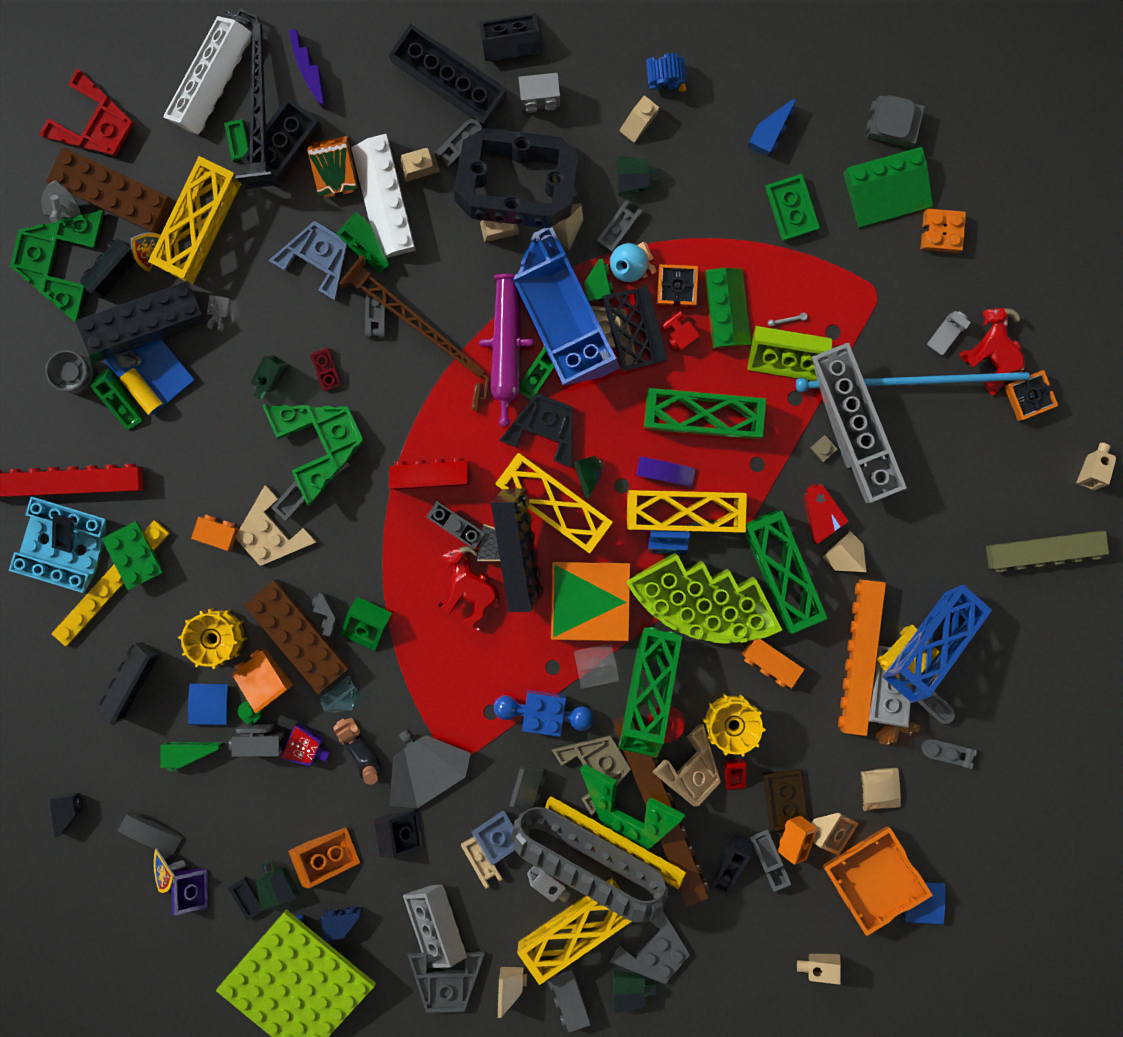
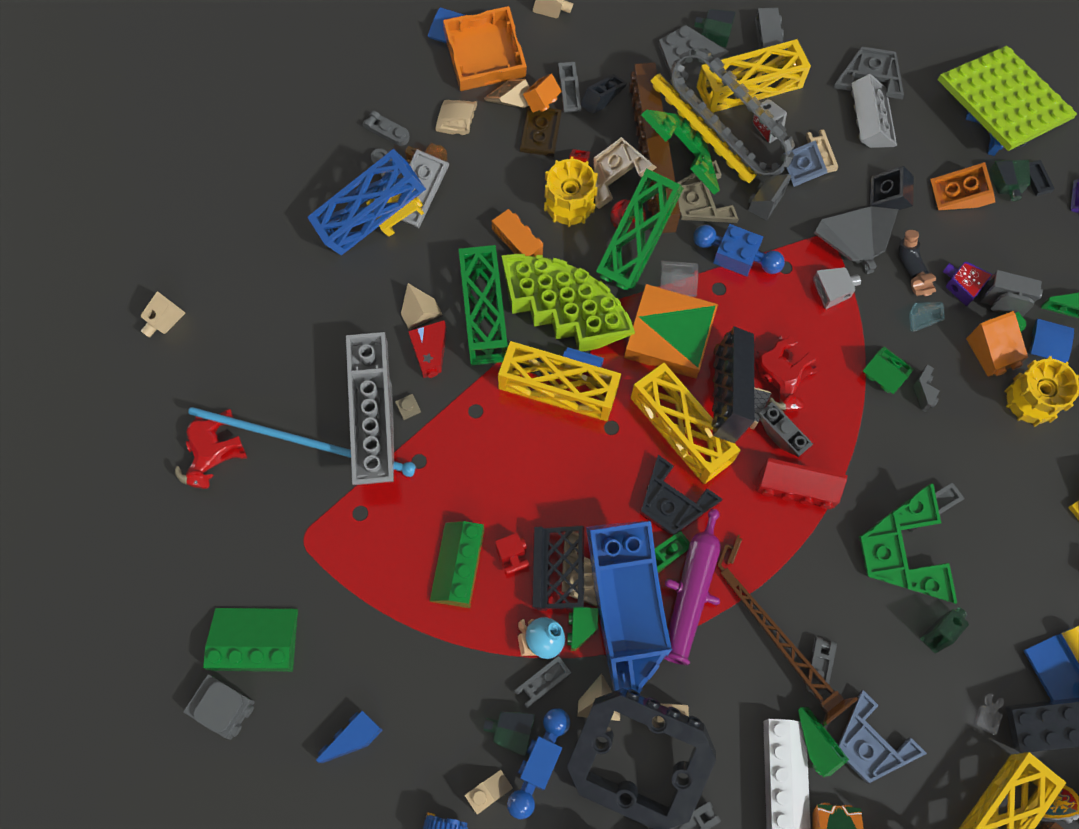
camera: 170 degrees left, 20 degrees down
orange brick [191,514,239,551] -> none
tan wing [235,485,316,566] -> none
reddish brown brick [244,579,351,694] -> none
dark red slope [310,347,342,392] -> none
dark blue slope [321,906,362,941] -> none
tan torso [400,148,440,182] -> none
tan slope [498,967,527,1018] -> none
clear green slope [574,455,604,499] -> none
dark purple slope [636,456,695,487] -> none
green piece [644,388,766,439] -> none
piece [657,264,698,307] -> none
lime slope [747,326,832,381] -> none
green plate [765,174,820,241] -> none
light grey hinge [768,313,807,327] -> none
orange brick [838,579,886,736] -> none
orange piece [921,209,966,253] -> none
light grey bracket [927,311,971,355] -> none
olive brick [986,531,1109,572] -> none
piece [1004,370,1058,421] -> none
none -> blue brick [507,708,571,819]
none -> light grey torso [813,268,861,309]

